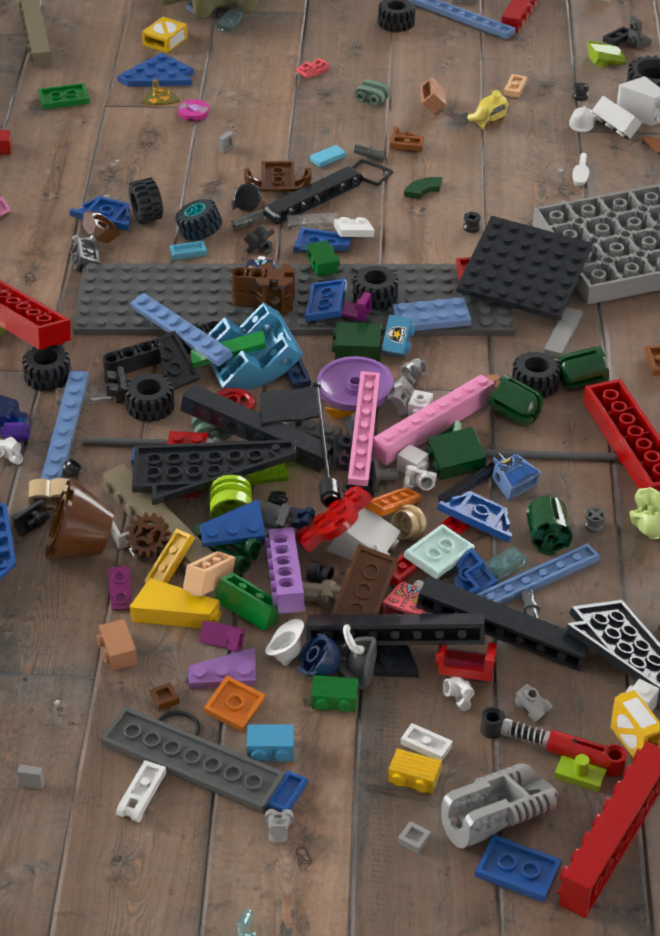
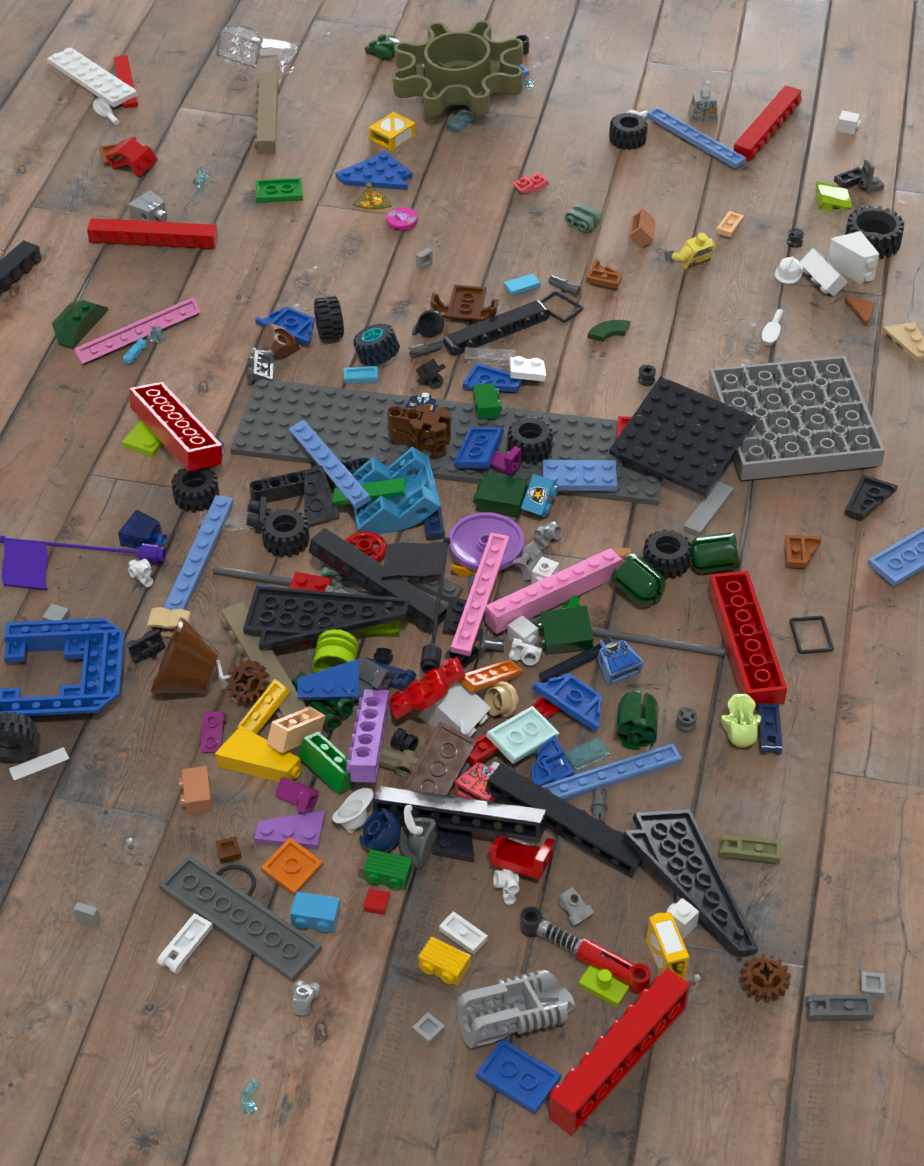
camera: 10 degrees right, 5 degrees up
black plate [63,459,82,477] -> none
blue tile [266,770,308,812] -> none
none -> red tile [363,888,390,915]

